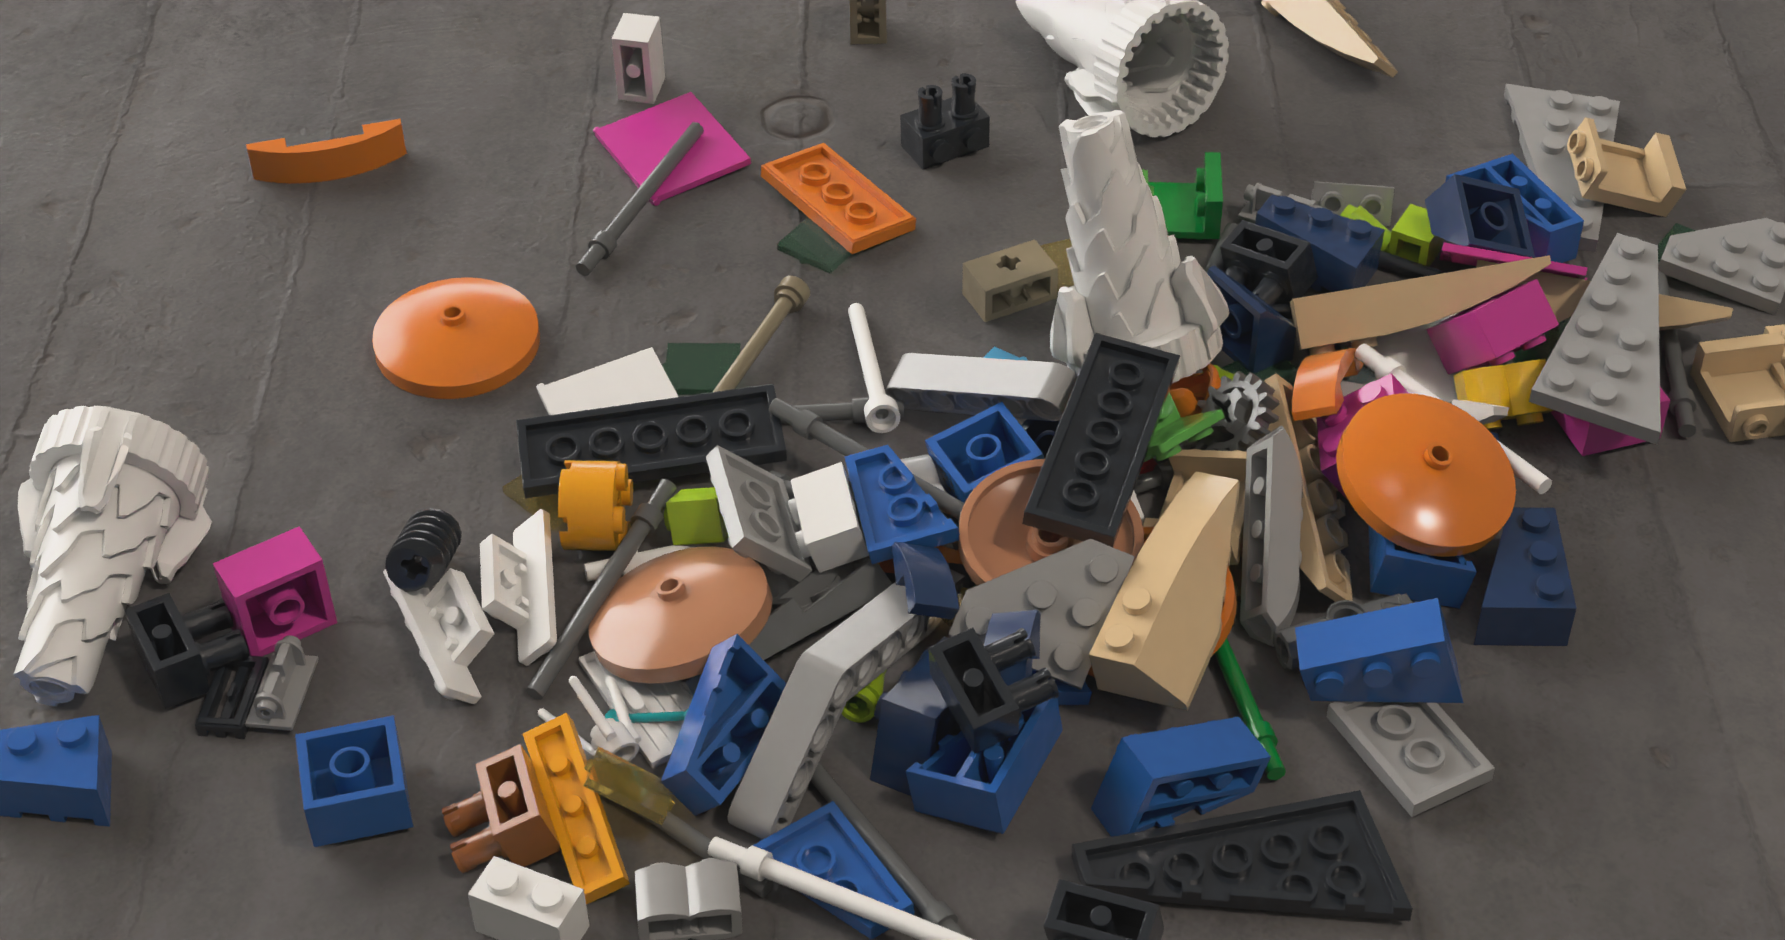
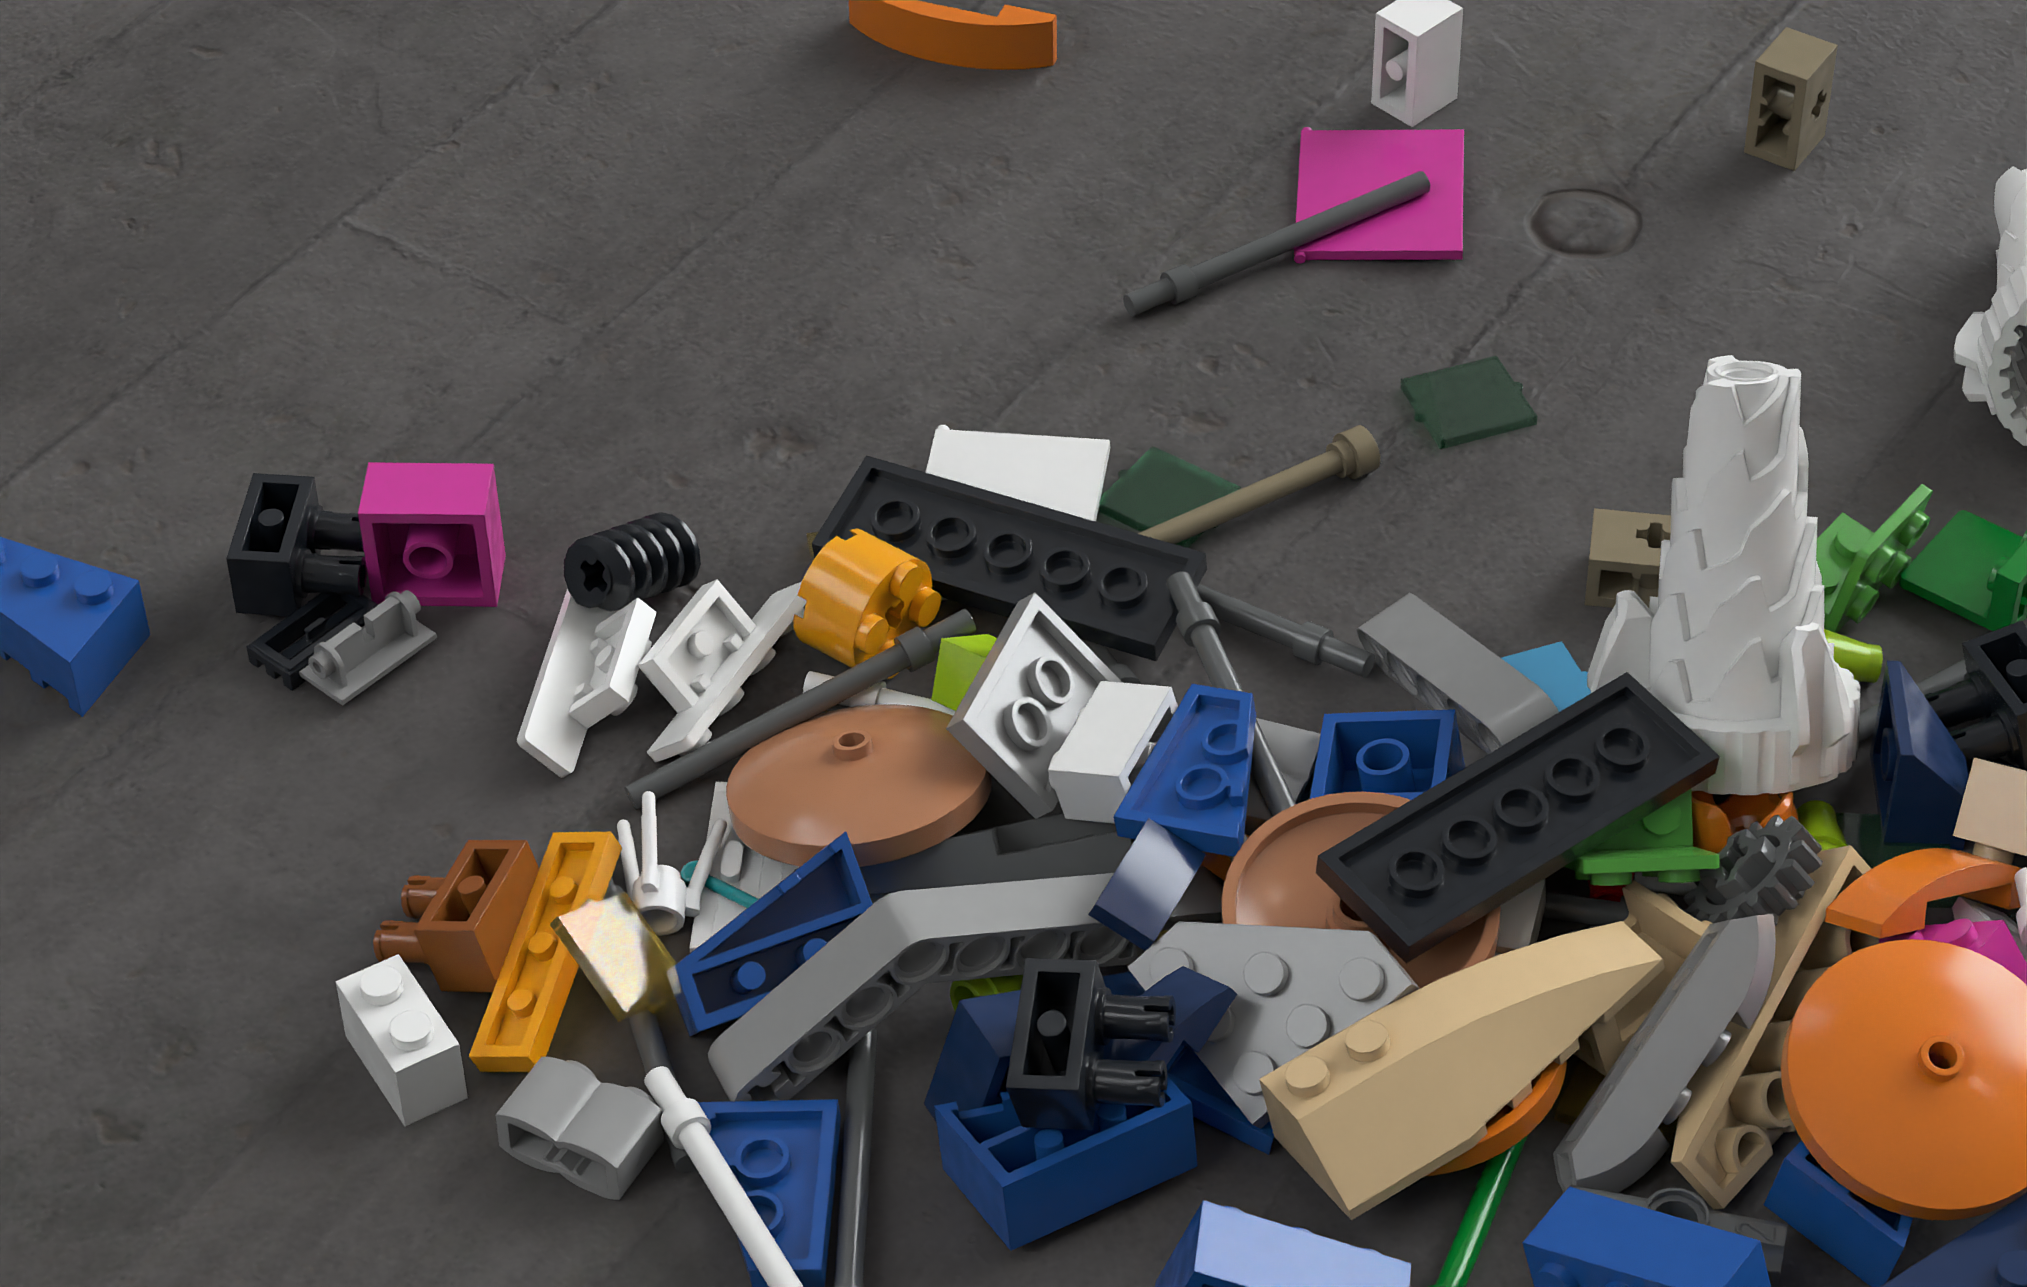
camera: 35 degrees right, 0 degrees up
white cone [13,406,212,706] -> none
blue brick [295,715,413,847] -> none
orange dish [372,278,540,399] -> none
orange tile [761,142,916,254] -> none
white piece [848,303,900,433] -> none
black brick [900,73,990,170] -> none

